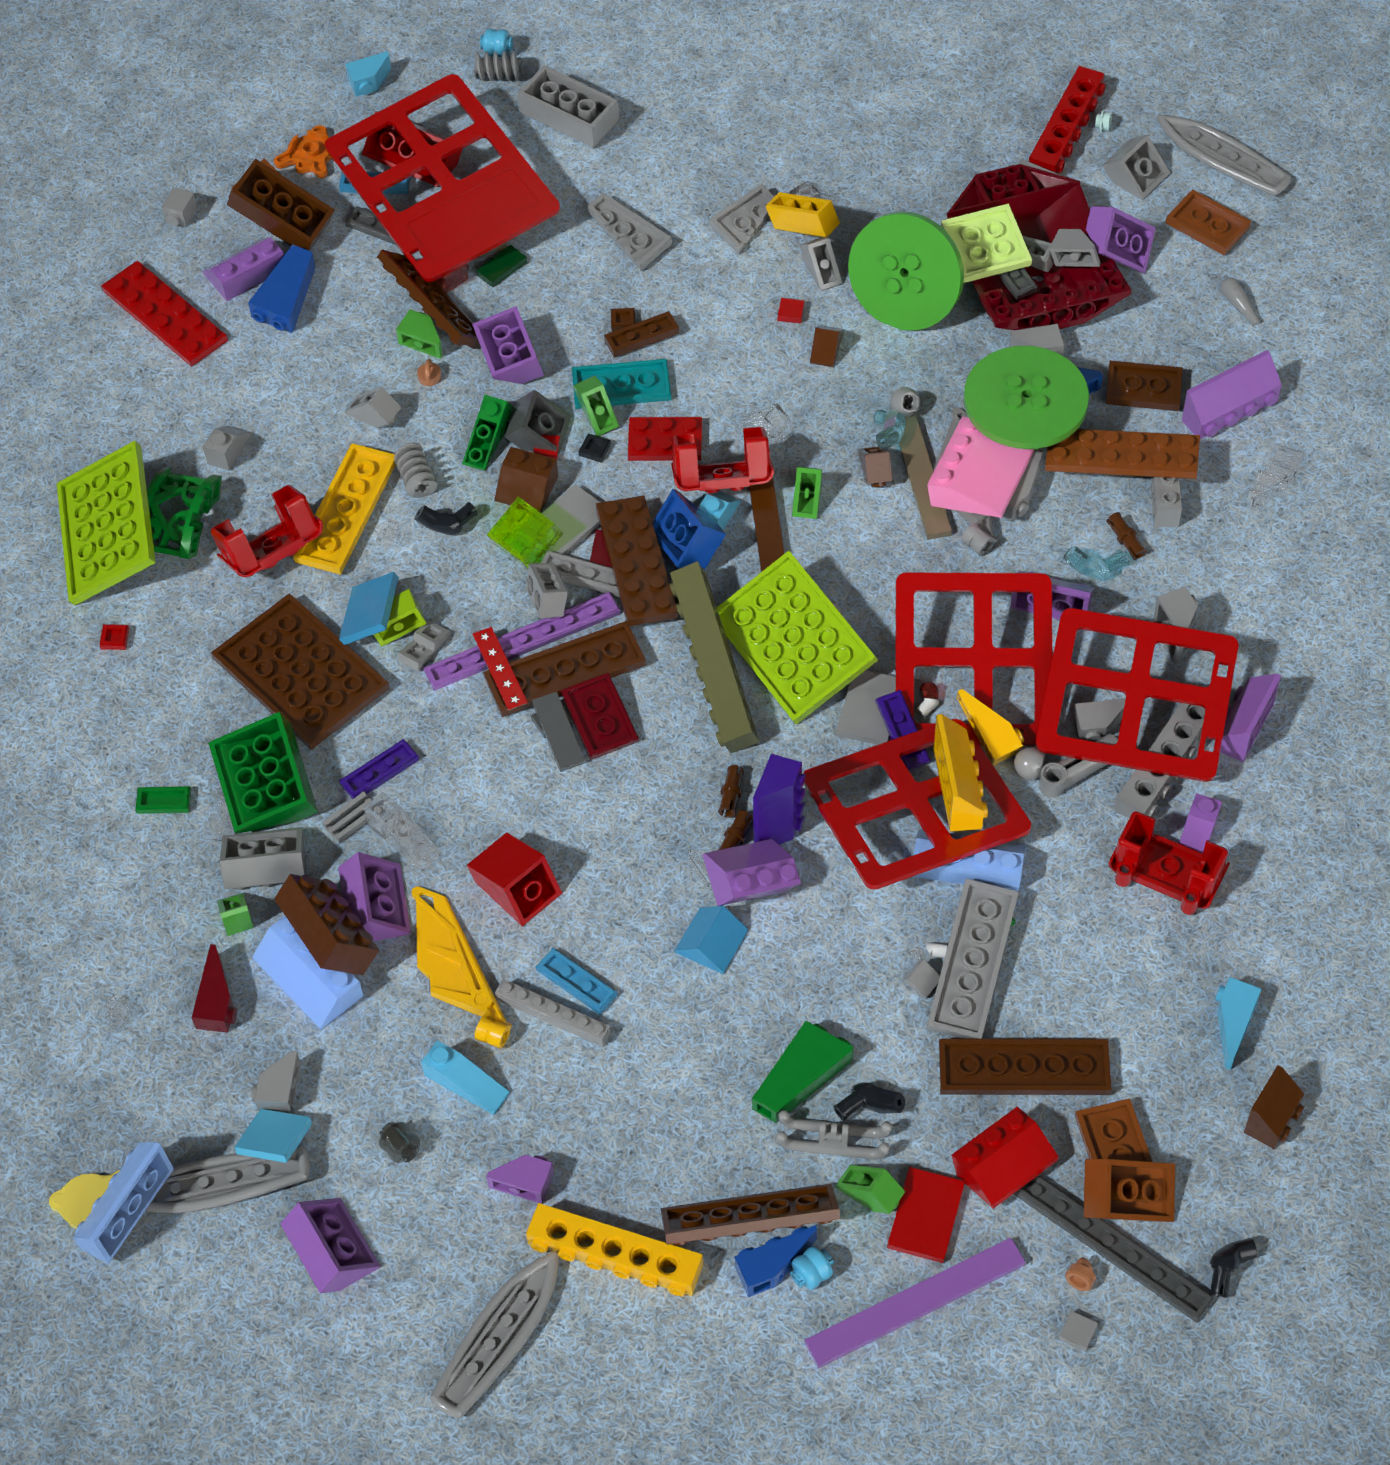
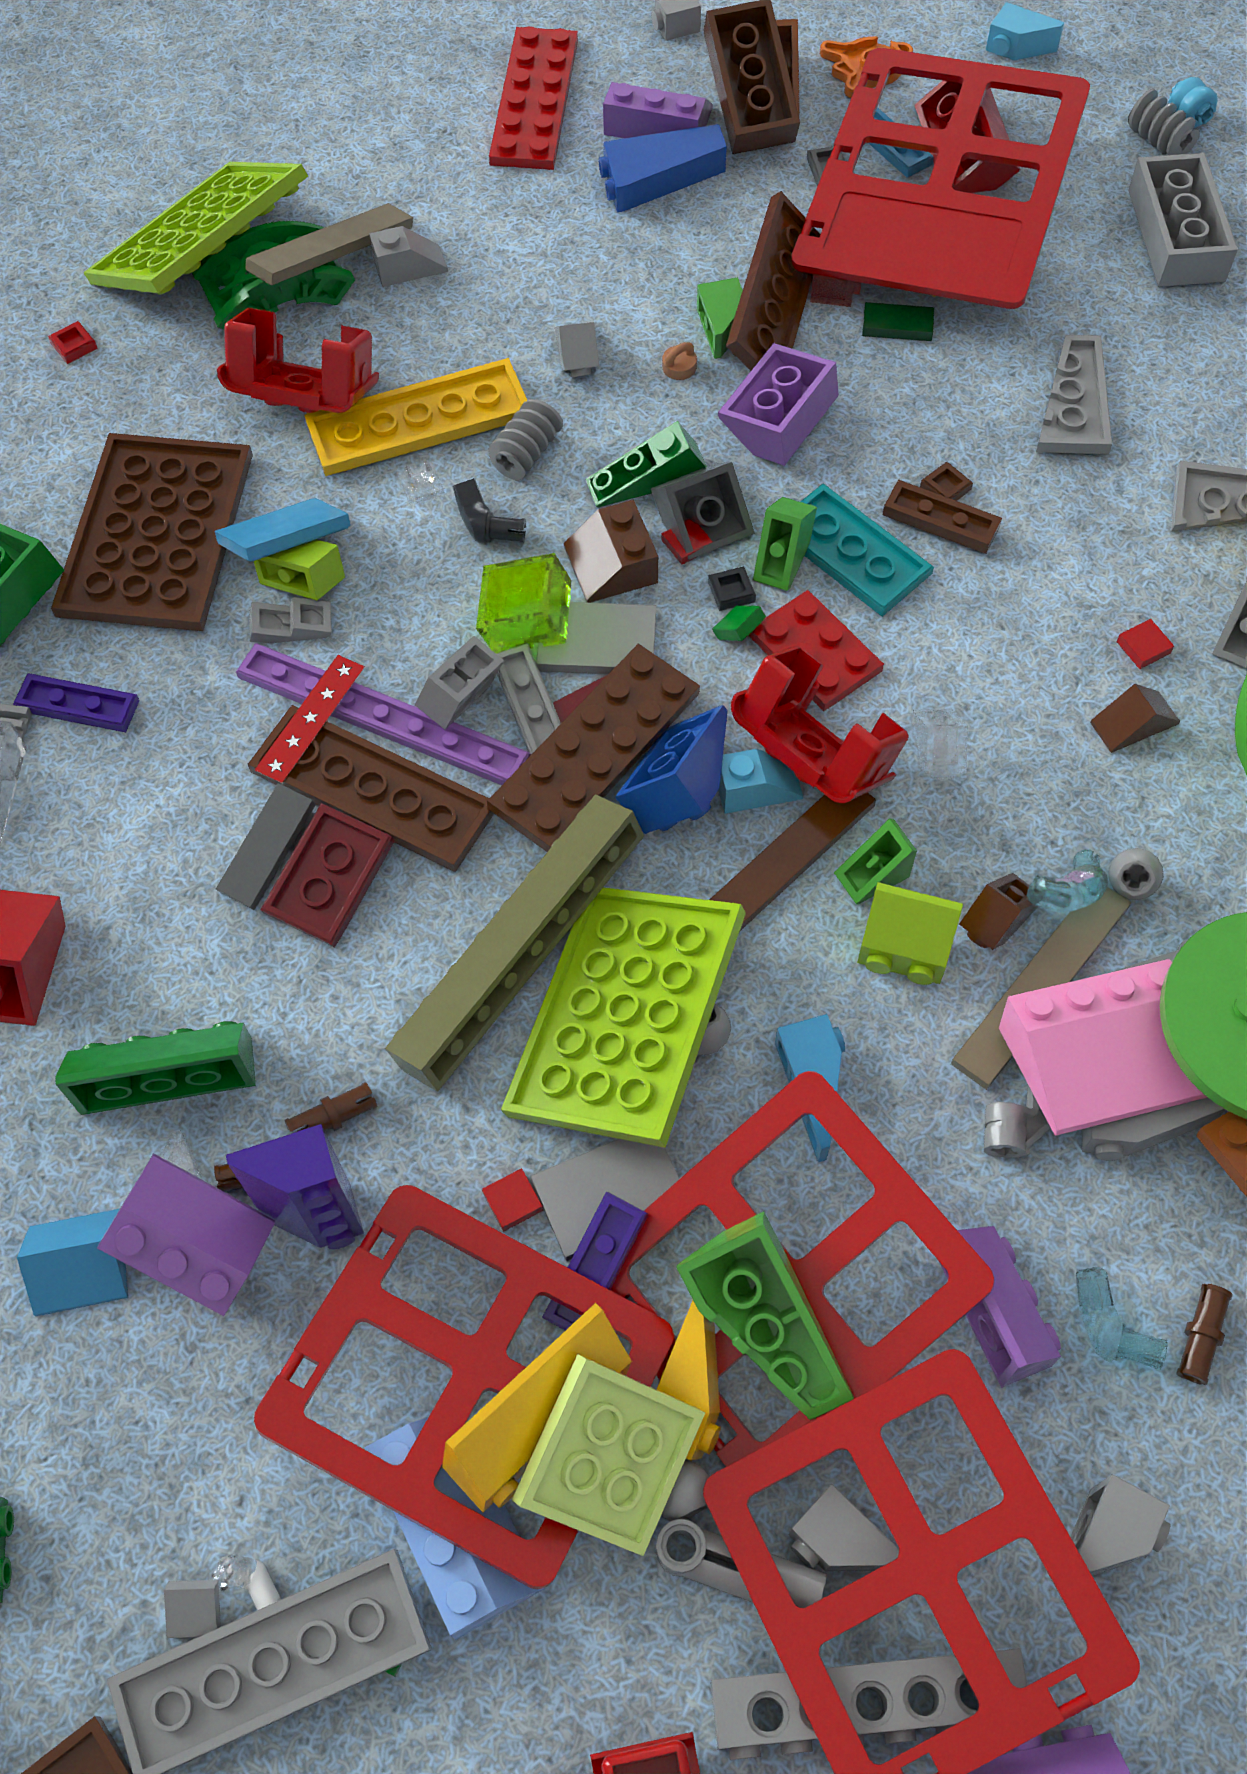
camera: 50 degrees right, 5 degrees up
arm [915,682,939,719] -> none
none -> green slope [55,1021,256,1115]
none -> dark tan tile [246,203,413,285]
none -> red tile [482,1168,543,1232]
none -> yellowish green plate [512,1354,705,1556]
none -> bright green wedge [676,1211,854,1420]
none -> green tile [712,605,766,641]
none -> dark azure slope [775,1014,845,1162]
none -> lime slope [857,882,963,985]

